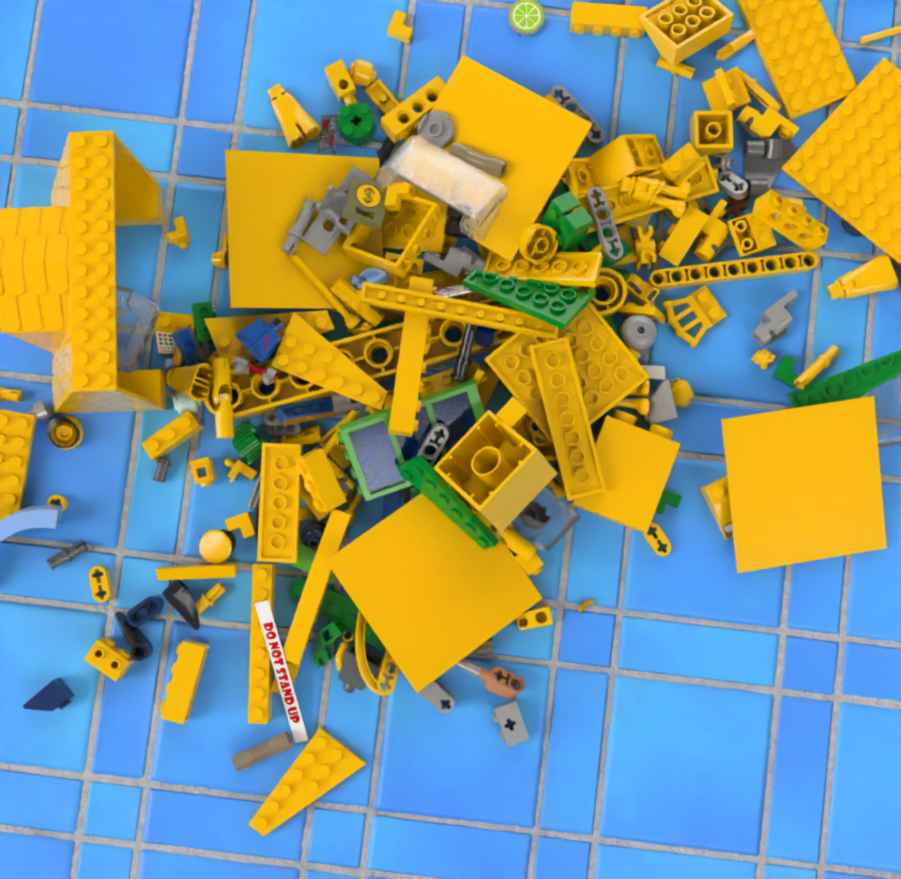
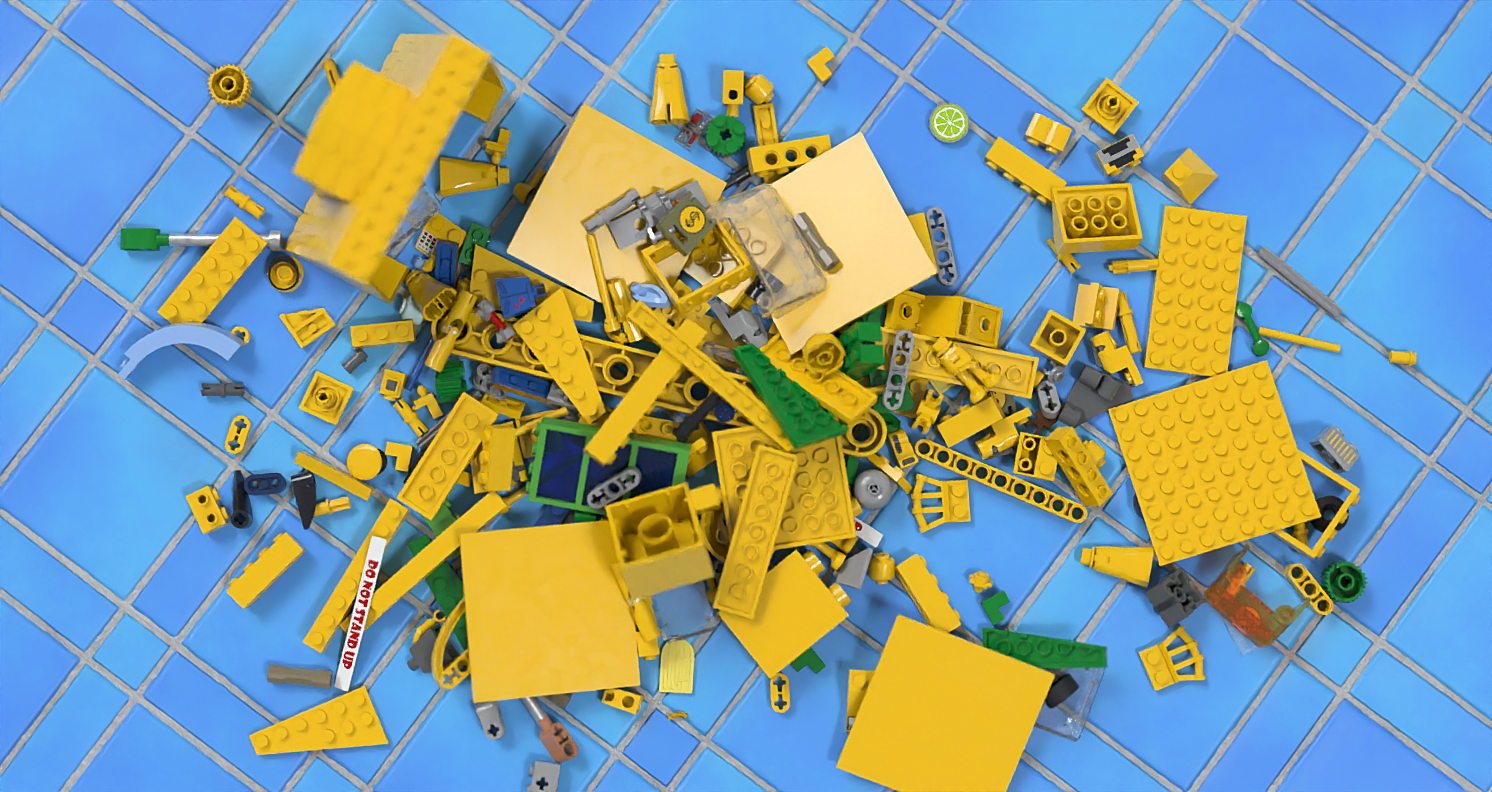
camera: 25 degrees right, 0 degrees up
dark blue slope [23,677,74,711] -> none
dark blue head [303,520,326,549] -> none
green piece [312,618,347,668] -> none
yellow piece [384,182,415,211] -> none
green wing [396,454,499,549] -> none
light grey tile [417,110,455,150] -> none
dark grey hair [520,500,551,529] -> none
yellow plate [658,142,706,187] -> none
light grey plate [751,289,798,346] -> none
yellow pin [794,345,841,389] -> none
none -> yellow wing [279,308,337,349]
none -> yellow plate [299,371,355,426]
none -> yellow pin [393,398,429,438]
none -> blue bar [404,334,435,392]
none -> yellow piece [440,157,510,198]
none -> light yellow window [659,638,695,693]
none -> yellow brick [895,554,961,633]
none -> black tyre [1044,673,1079,709]
none -> green bar [1235,302,1269,357]

